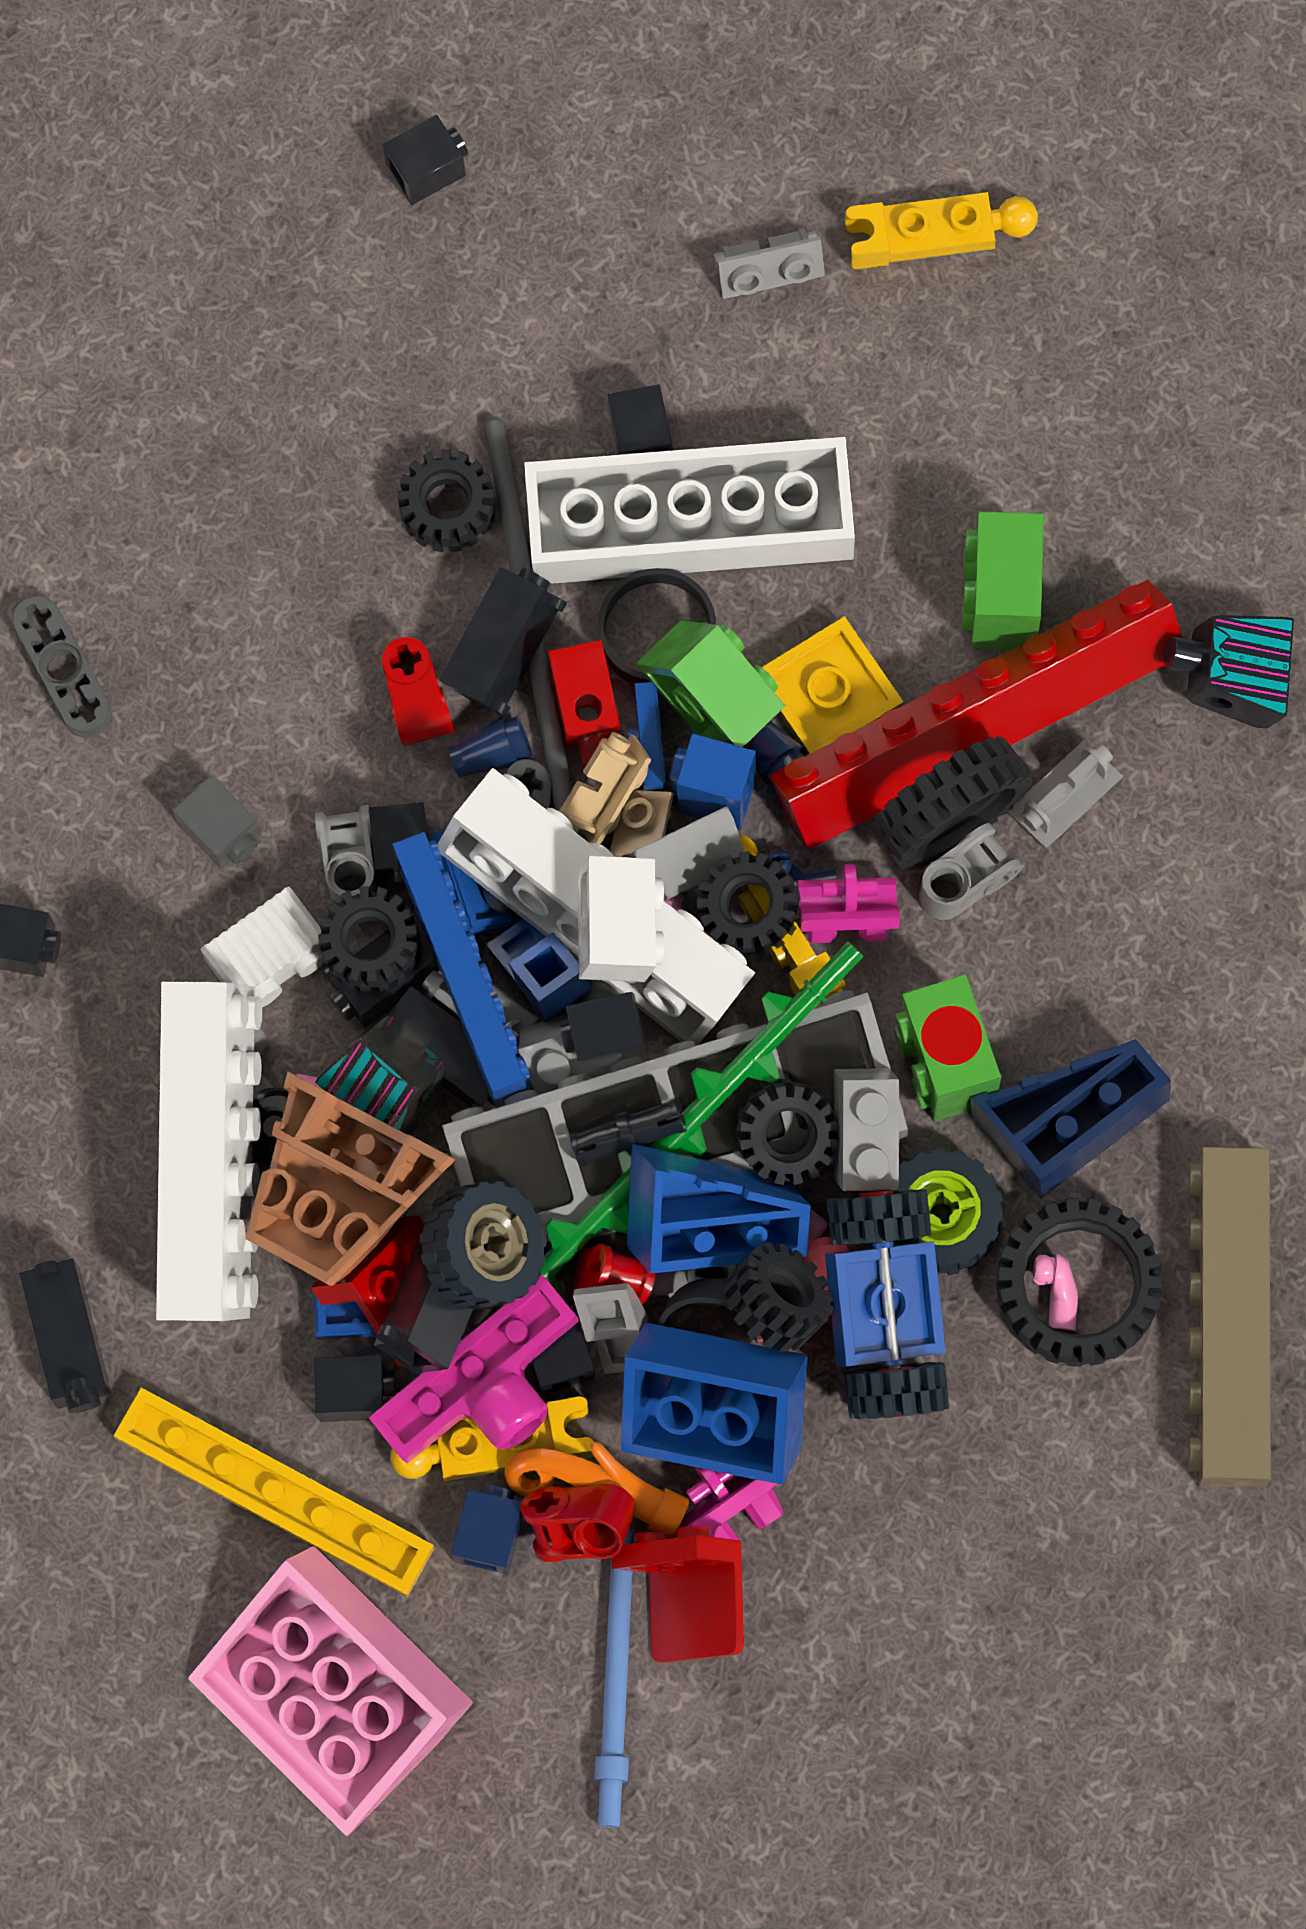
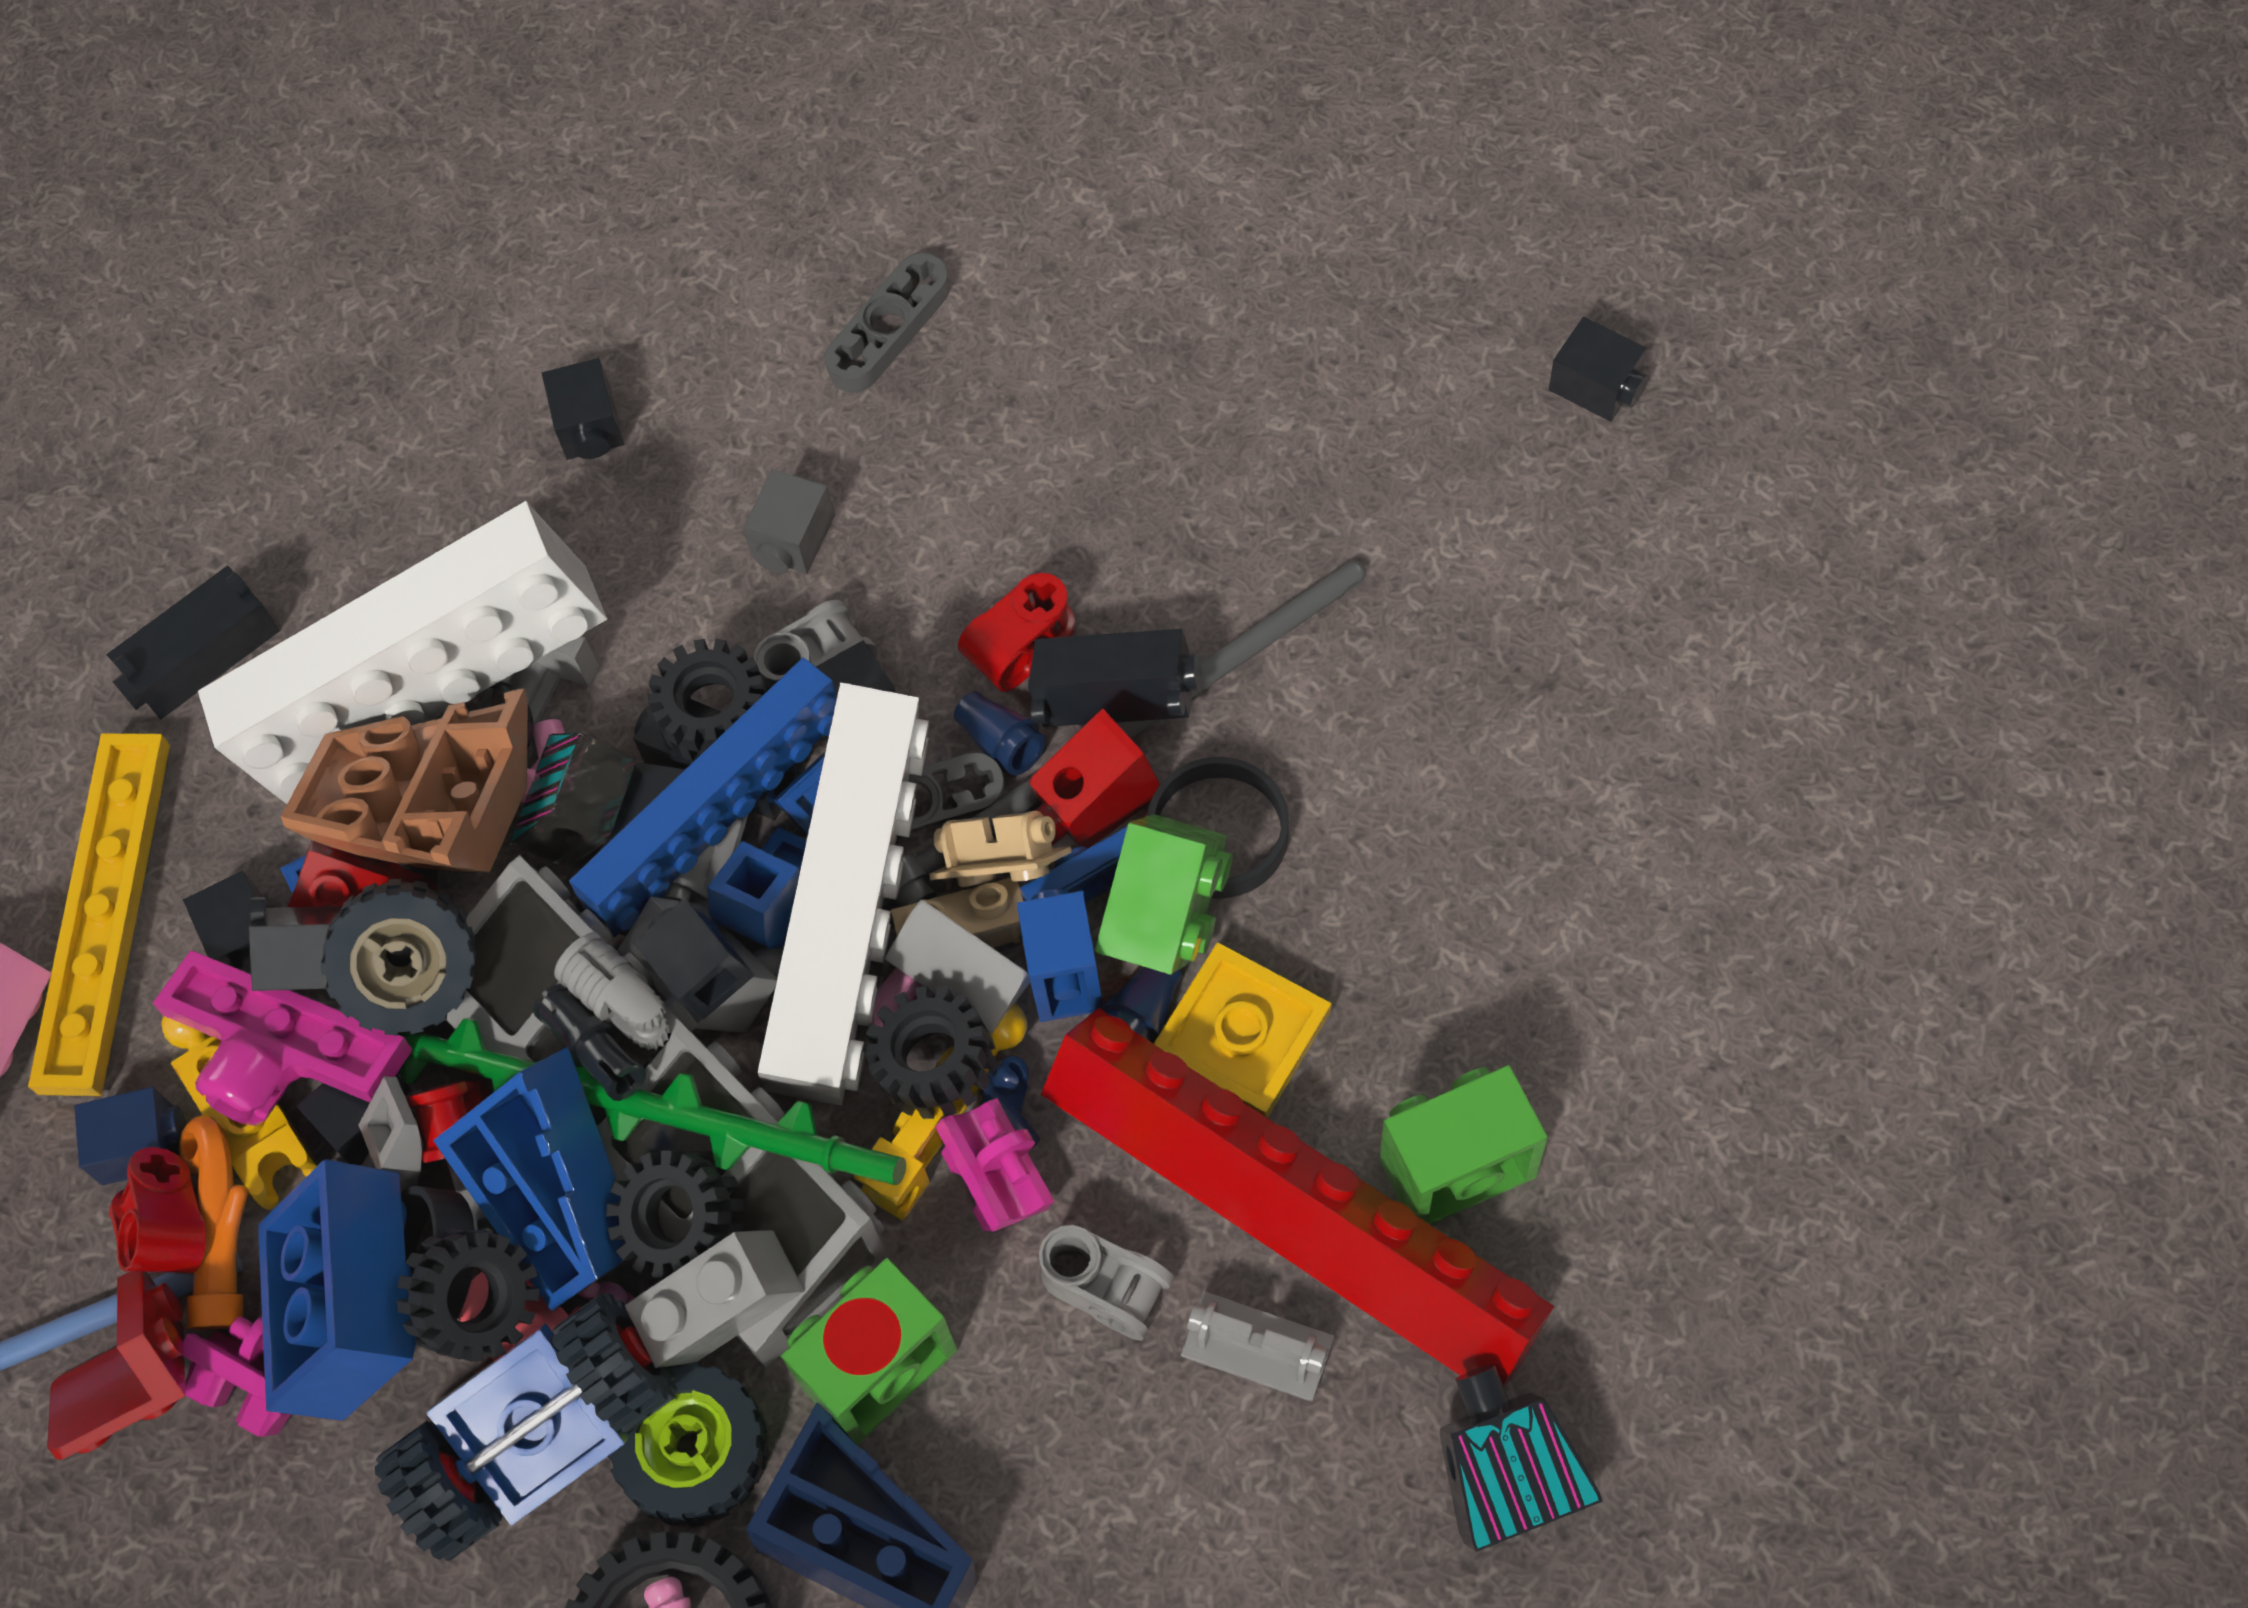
camera: 65 degrees right, 10 degrees down
white brick [201,886,325,1007] -> none
black tyre [398,449,495,552] -> none
white brick [524,437,855,584] -> none
white brick [578,856,665,982] -> none
black brick [608,384,673,455] -> none
light grey hinge [713,228,825,299] -> none
yellow plate [845,192,1038,269] -> none
black tyre [872,736,1033,871] -> none
none -> light grey hinge [554,933,670,1050]

